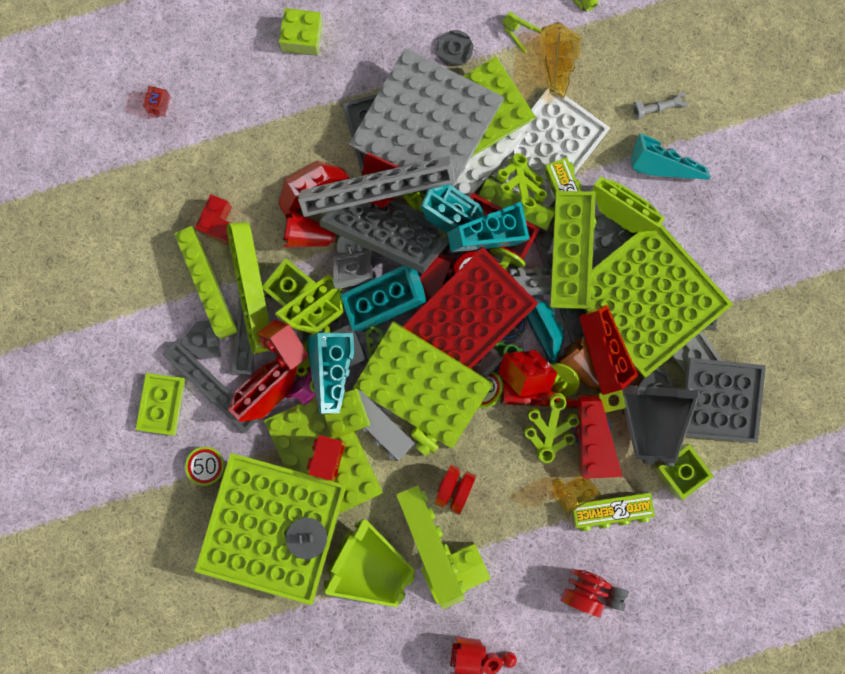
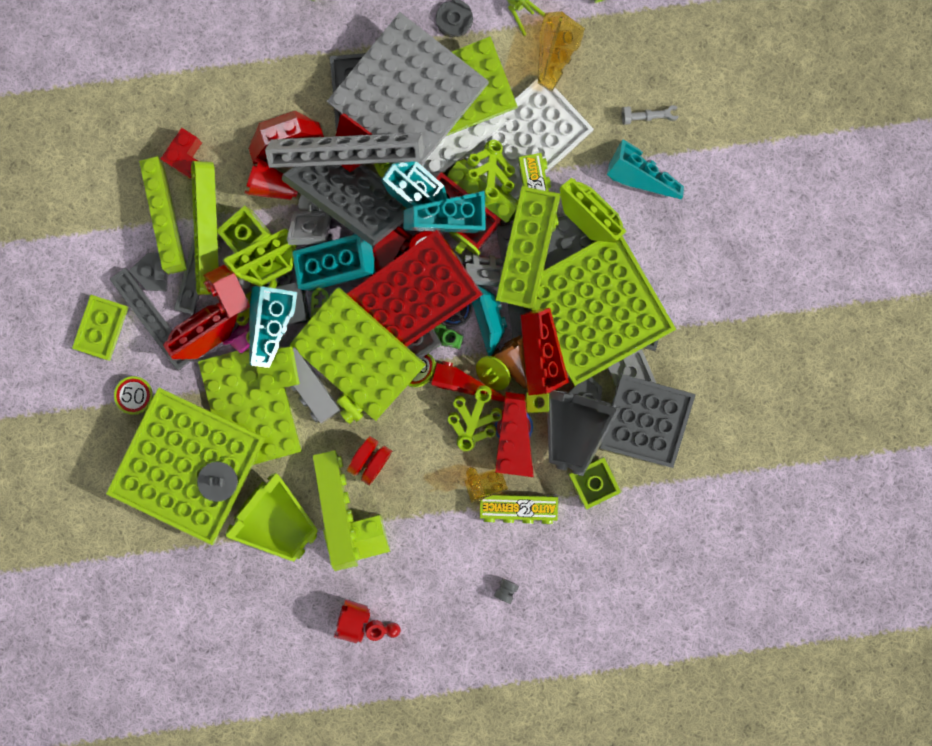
camera: 10 degrees right, 5 degrees up
clear red brick [143,86,171,118] -> none
red brick [306,435,346,481] -> none
red brick [498,350,558,396] -> none
red wheel [560,568,612,618] -> none

